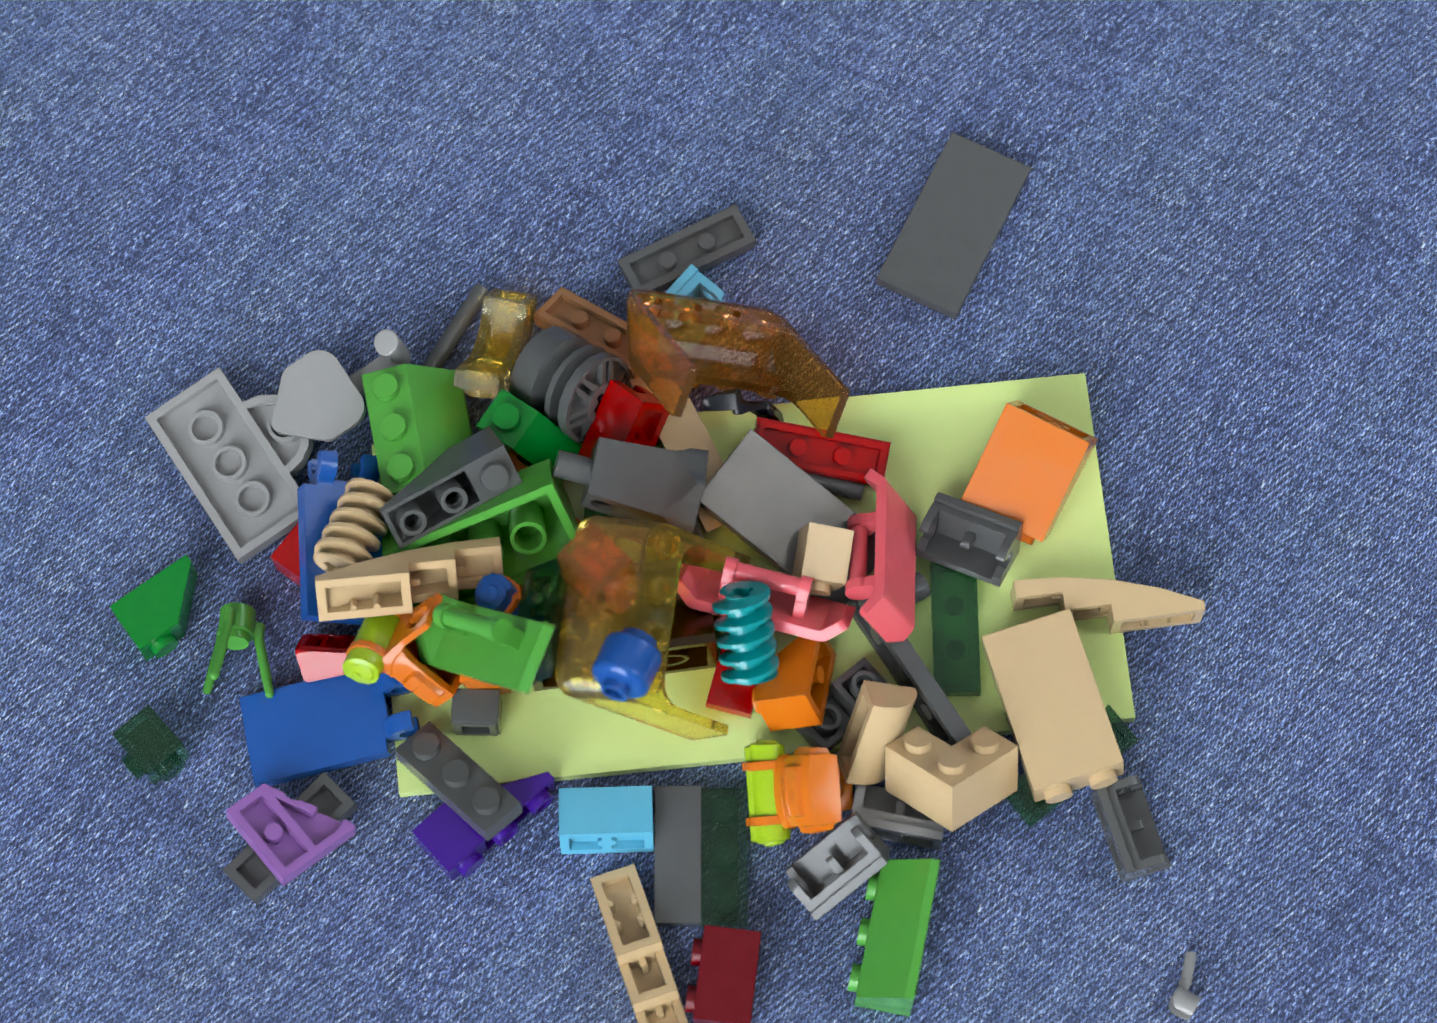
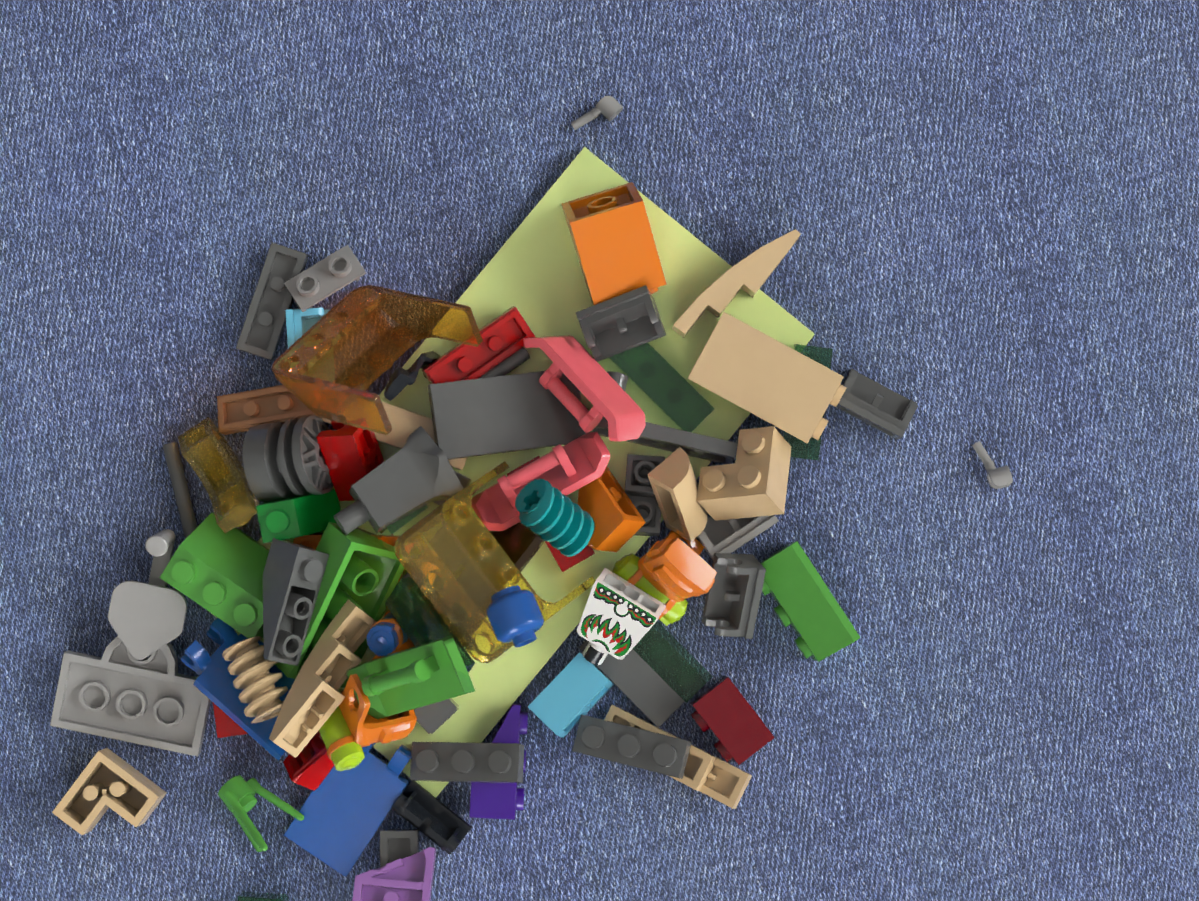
camera: 50 degrees left, 15 degrees up
green slope [109,555,198,661] -> none
clear orange brick [557,521,638,621] -> none
tan brick [792,522,854,596] -> none
dark grey tile [876,132,1031,320] -> none
none -> tan brick [52,748,167,835]
none -> light grey hinge [284,244,367,312]
none -> black hinge [392,781,472,855]
none -> light grey hand [570,96,623,130]
none -> dark grey plate [572,714,692,779]
none -> torso [577,568,666,665]

